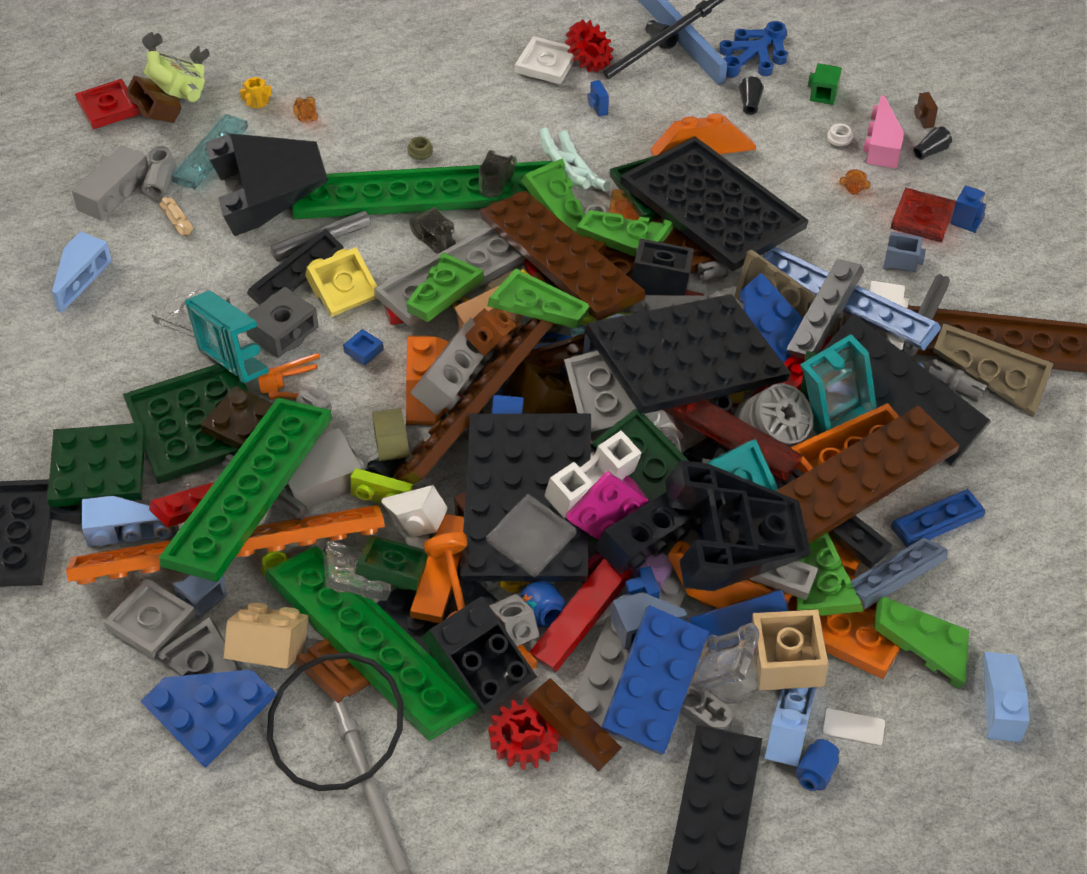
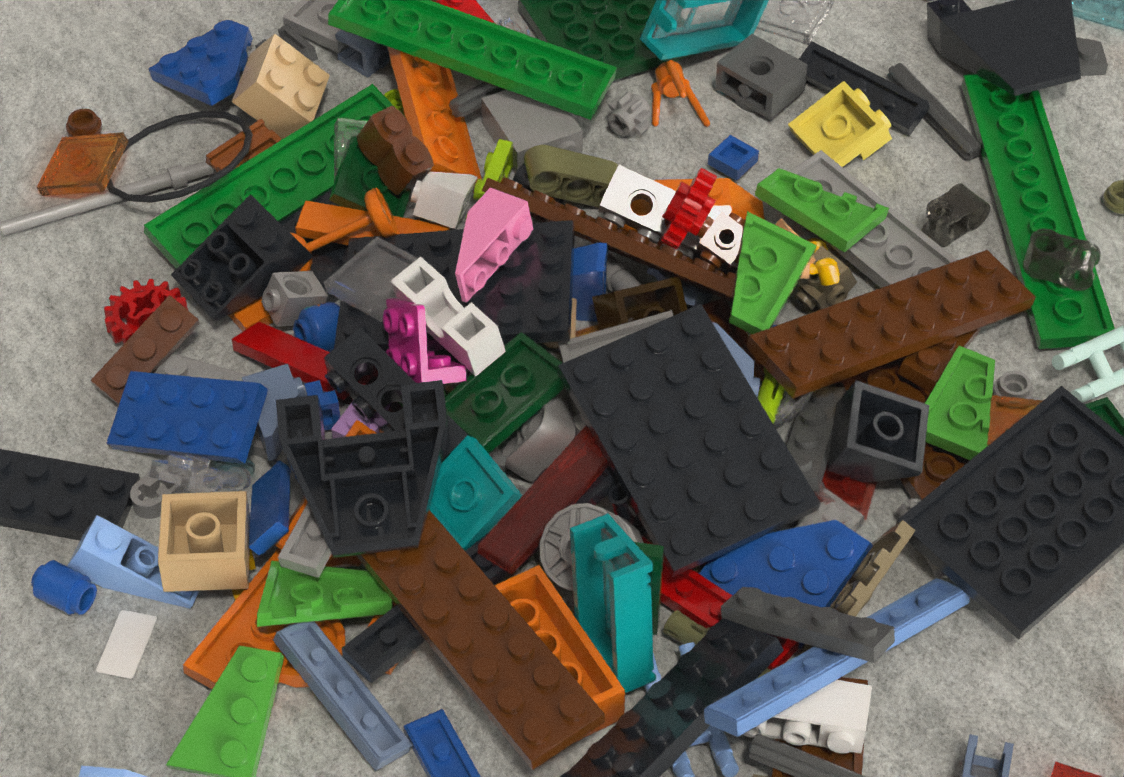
camera: 90 degrees right, 0 degrees up
dark brown plate [200,386,273,449] -> none
bright green wing [521,158,585,232] -> none
none -> clear orange plate [37,132,129,196]
none -> reddish brown plate [66,109,102,141]
none -> reddish brown brick [357,106,434,196]
none -> bright pink slope [455,188,533,303]
none -> red gear [661,168,717,249]

